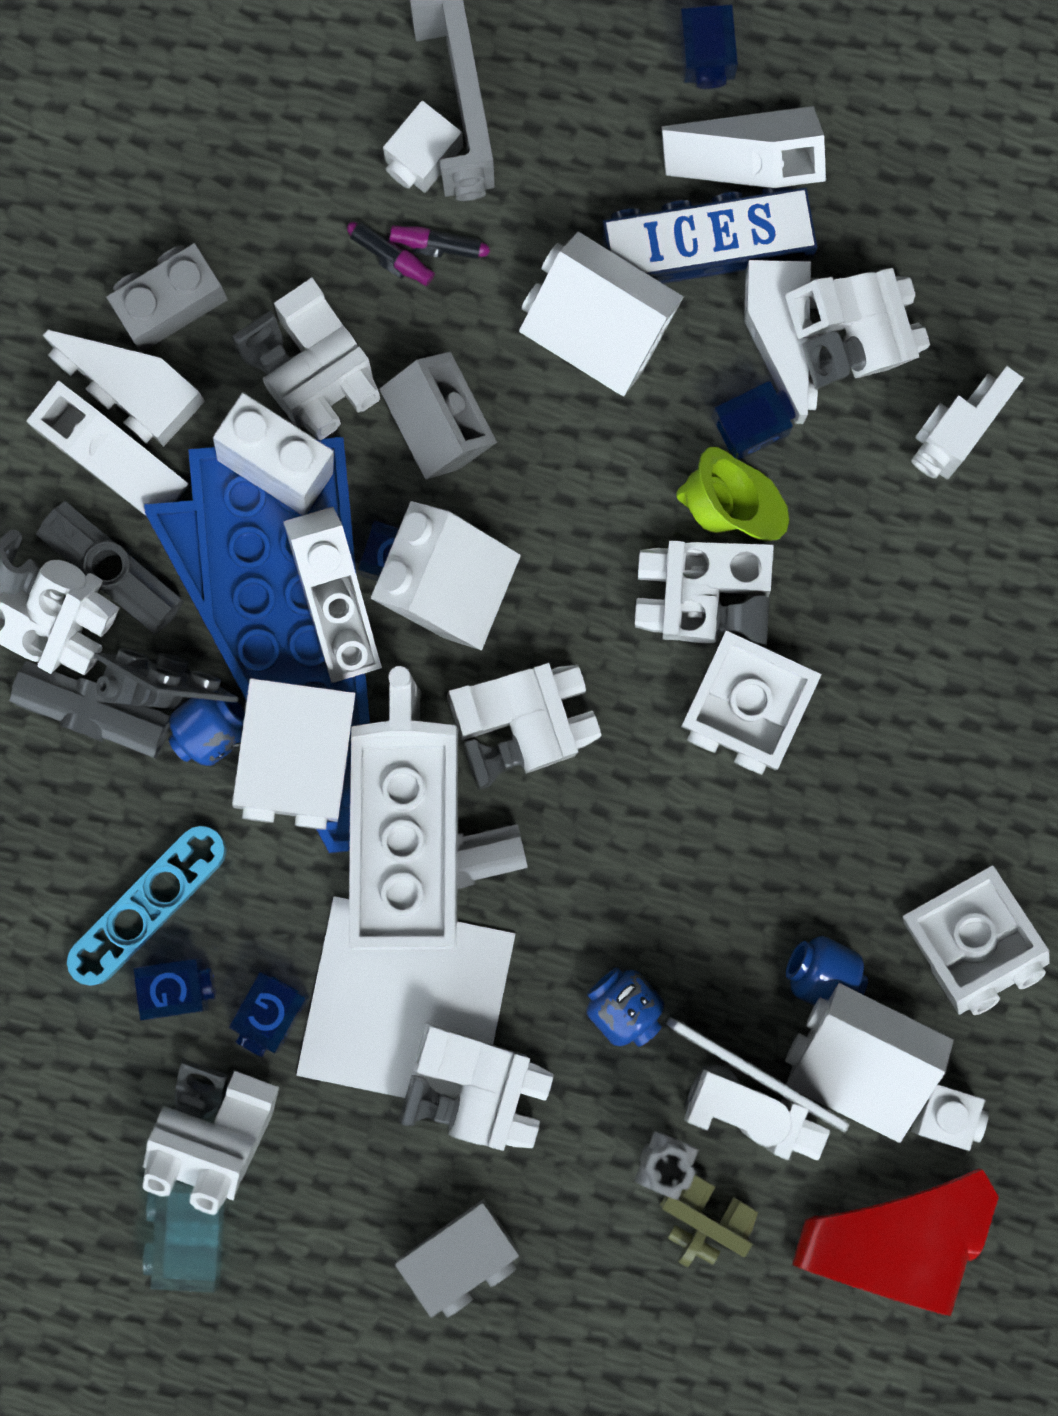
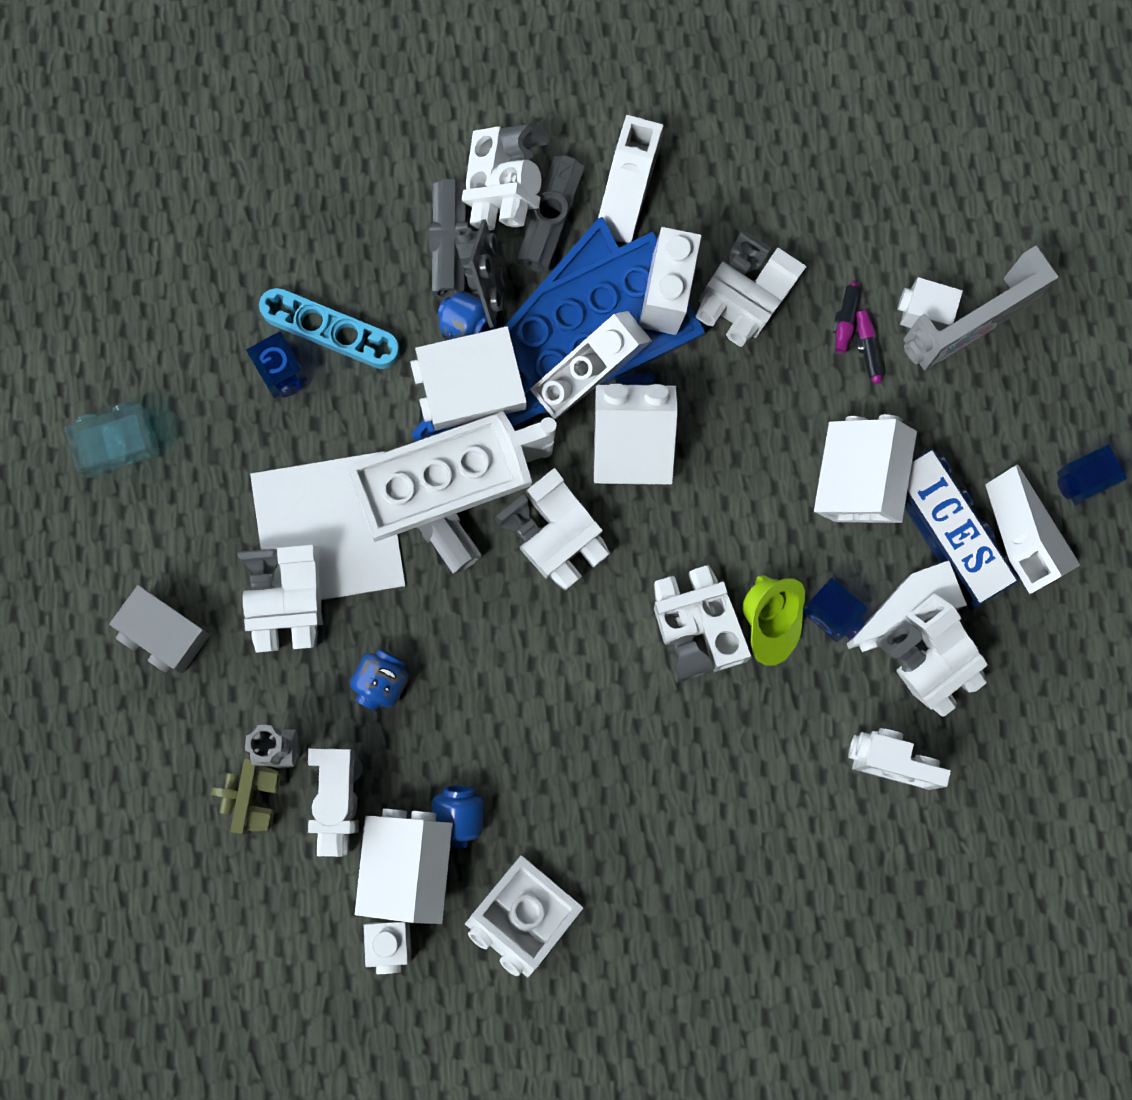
camera: 65 degrees right, 5 degrees down
white slope [43,330,205,446] -> none
light grey brick [106,243,228,353] -> none
white hips [143,1059,279,1215] -> none
clear blue brick [229,972,310,1057] -> none
light grey brick [379,351,497,480] -> none
white piece [666,1017,849,1132] -> none
white plate [681,631,822,775] -> none
red panel [792,1168,999,1316] -> none

